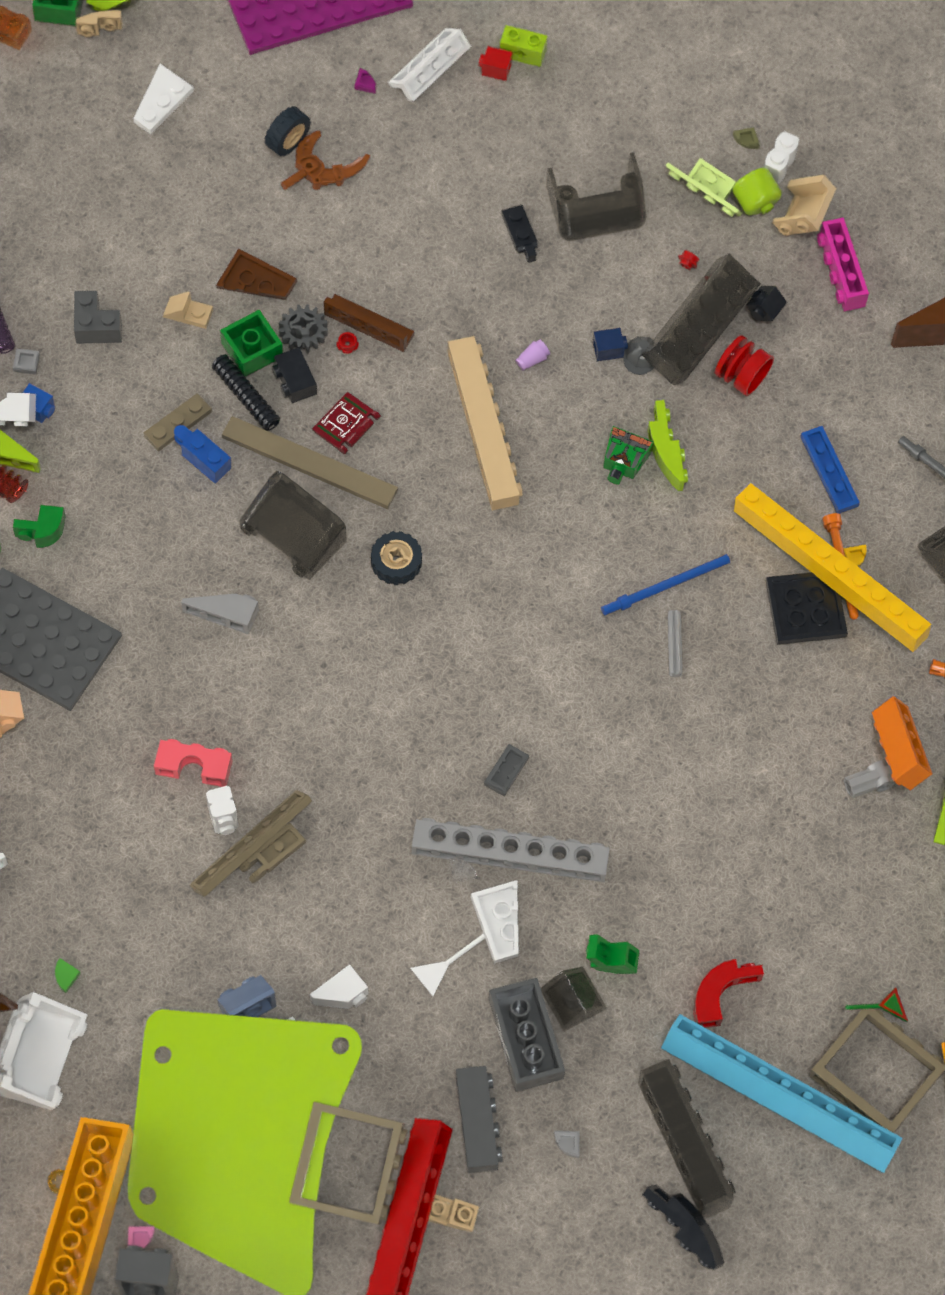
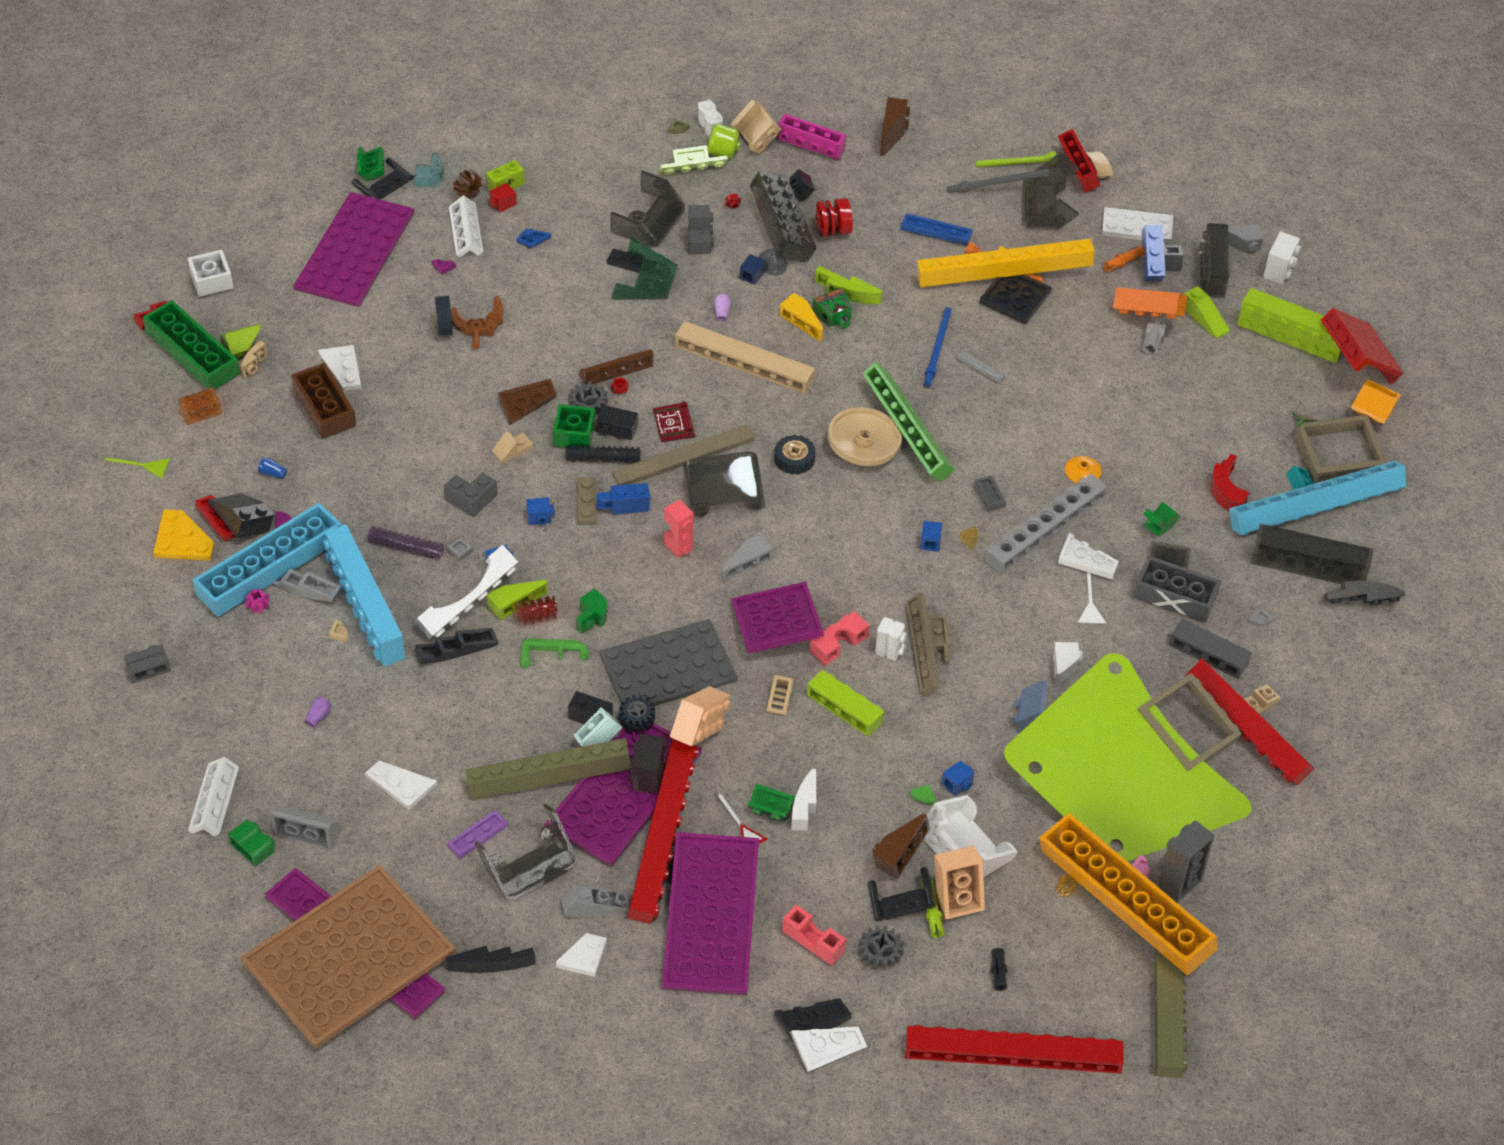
camera: 50 degrees left, 15 degrees down
none -> reddish brown brick [291,362,356,438]
none -> reddish brown gear [453,169,482,199]
none -> blue piece [516,228,551,248]
none -> blue brick [526,497,555,525]
none -> clear green wing [612,237,678,300]
none -> coral arch [664,499,694,558]
none -> dark grey brick [688,205,714,254]
none -> magenta plate [731,581,824,654]
none -> tan slope [766,675,794,716]
none -> yellow slope [779,293,823,342]
none -> lime brick [807,670,884,737]
none -> tan dish [828,407,902,466]
none -> bright green brick [863,362,955,481]
none -> blue brick [920,521,942,552]
none -> blue brick [942,760,974,796]
none -> clear yellow tile [959,526,978,549]
none -> light orange dish [1065,456,1102,483]
none -> teal slope [1286,466,1314,490]

